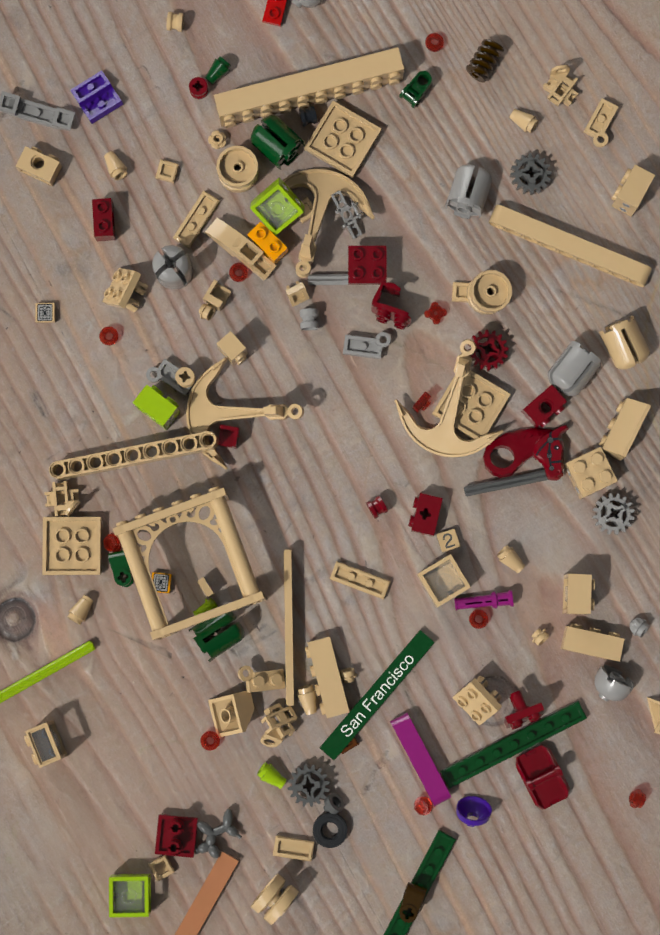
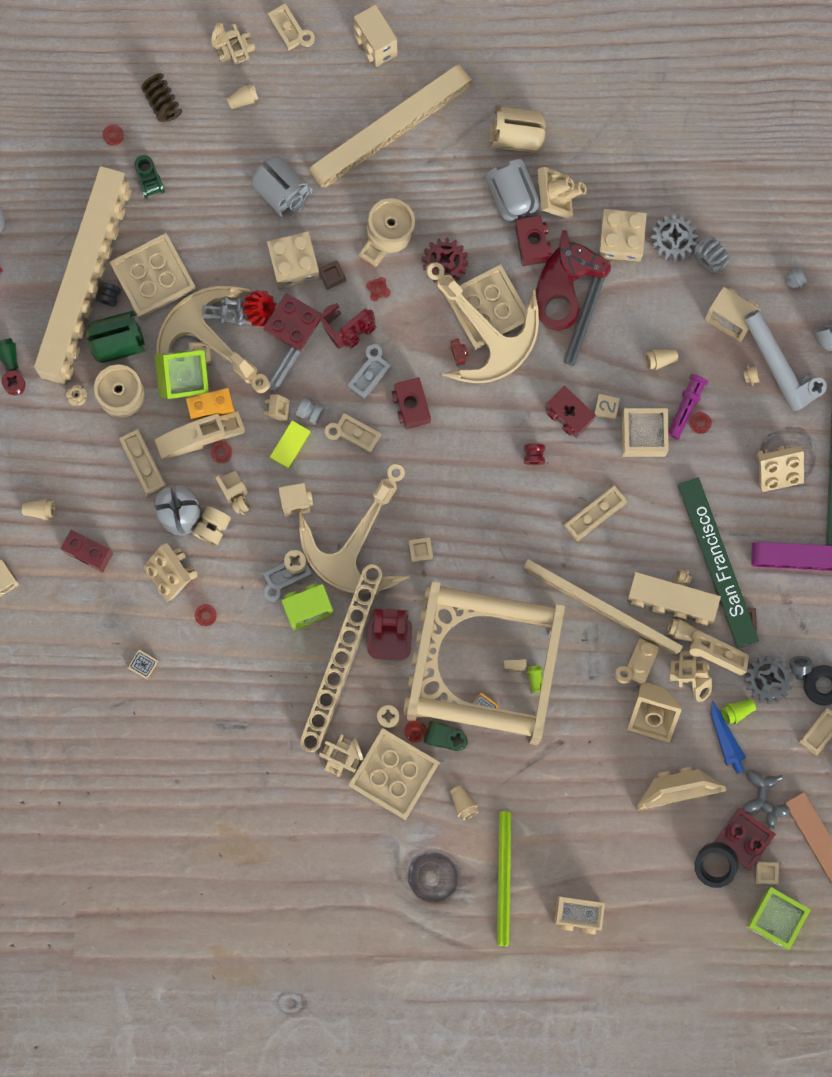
camera: 60 degrees left, 5 degrees down
tan tile [155,159,179,183] -> none
dark green cylinder [188,611,244,662] -> none
clear red plate [200,731,220,751] -> none
dark red panel [218,425,240,449] -> none
dark red plate [504,690,544,730] -> none
dark grey gear [510,153,552,195] -> none
tan brick [561,623,625,662] -> none
tan slope [599,398,651,461] -> none
none -> tan wheel [192,506,231,546]
none -> red gear [242,290,277,327]
none -> tan piece [267,231,320,289]
none -> neon yellow tile [270,421,311,469]
none -> reddish brown tile [319,261,346,290]
none -> tan hinge [324,413,382,454]
none -> dark red piece [367,609,412,660]
none -> tan wheel [377,705,399,729]
none -> dark red brick [391,377,431,429]
none -> tan plate [408,537,434,563]
none -> tan plate [538,167,587,219]
none -> tan wedge [636,766,726,811]
none -> tan plate [690,631,749,676]
none -> light grey gear [694,237,730,274]
none -> black tyre [694,842,739,888]
none -> blue bar [711,700,746,774]
none -> light grey axle [744,310,827,411]

